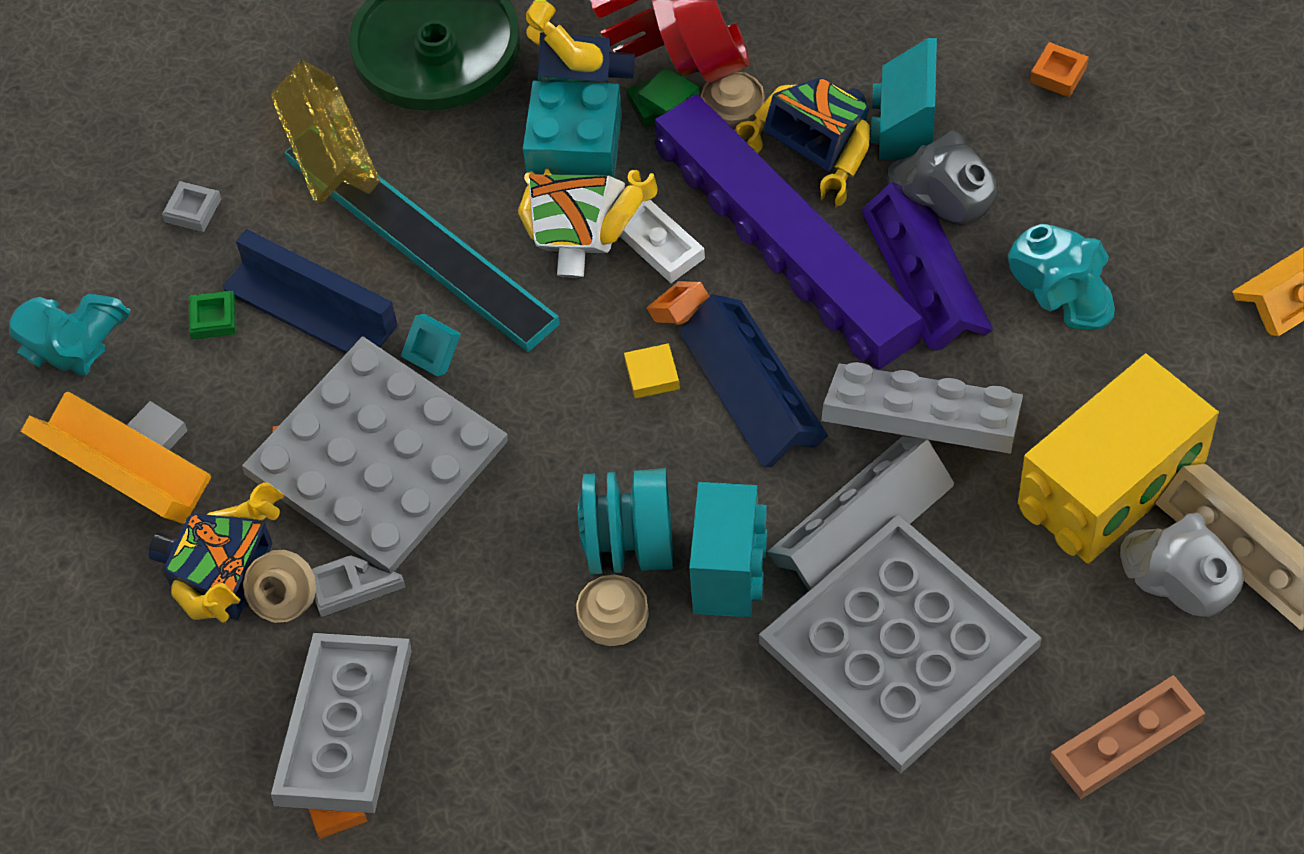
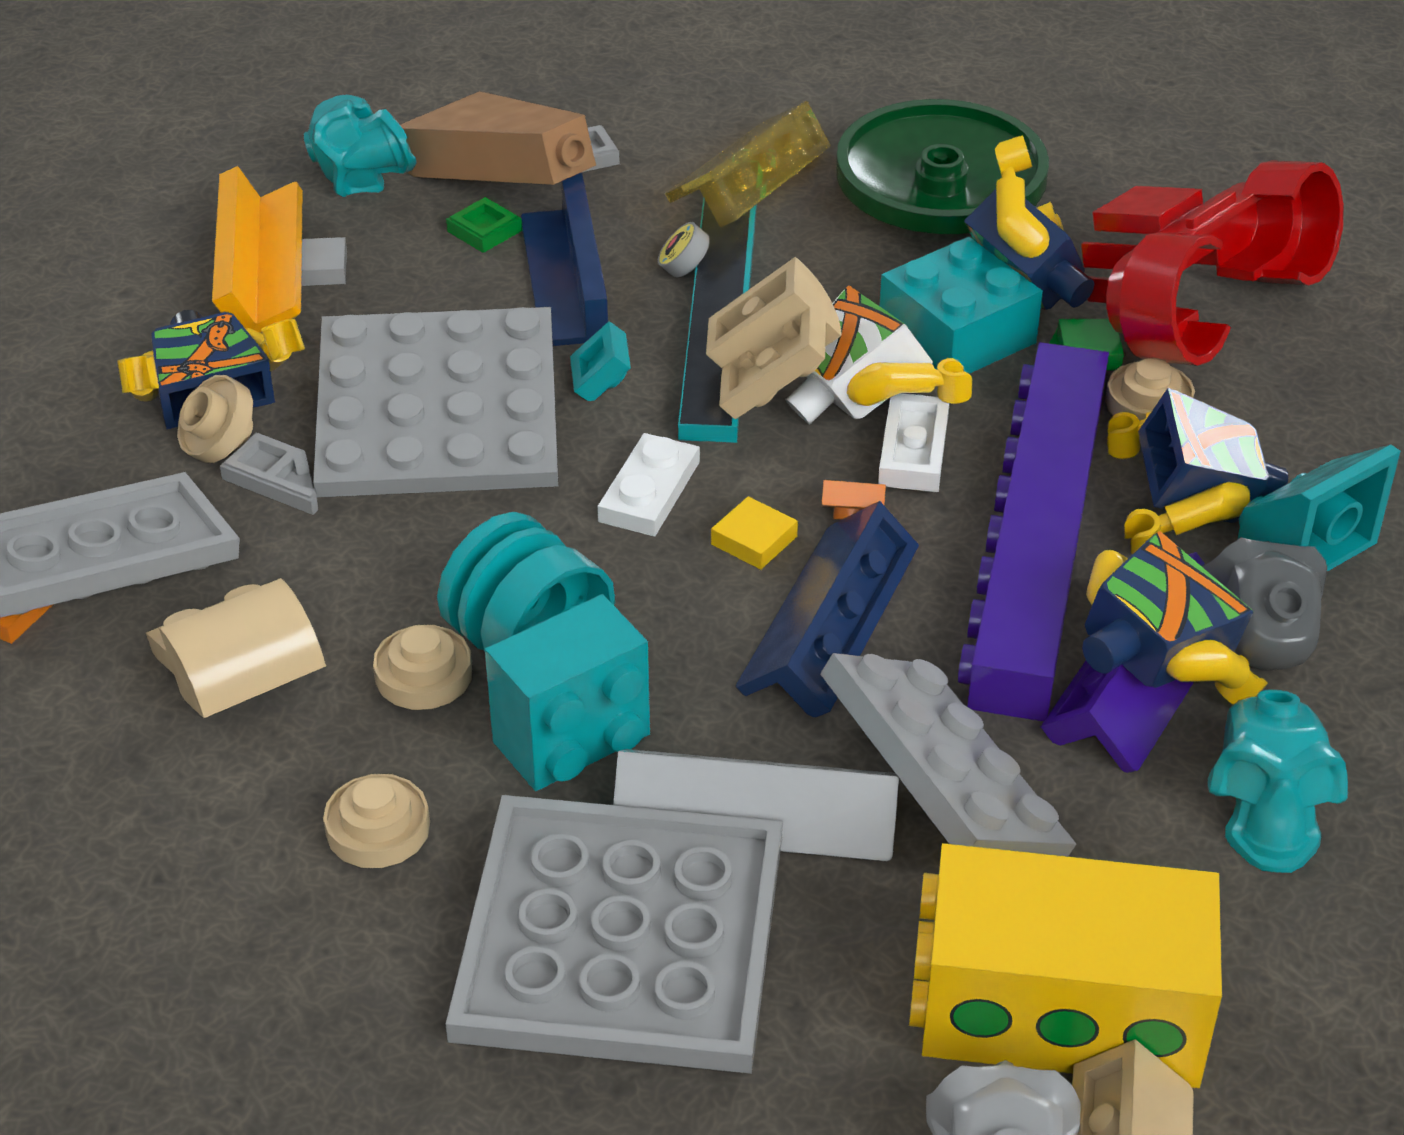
camera: 45 degrees right, 15 degrees down
none -> tan brick [146,578,326,718]
none -> tan plate [323,774,430,868]
none -> medium nougat slope [400,91,596,185]
none -> white plate [598,433,700,536]
none -> light grey tile [658,222,709,277]
none -> tan brick [706,257,841,420]
none -> torso [1082,531,1268,705]

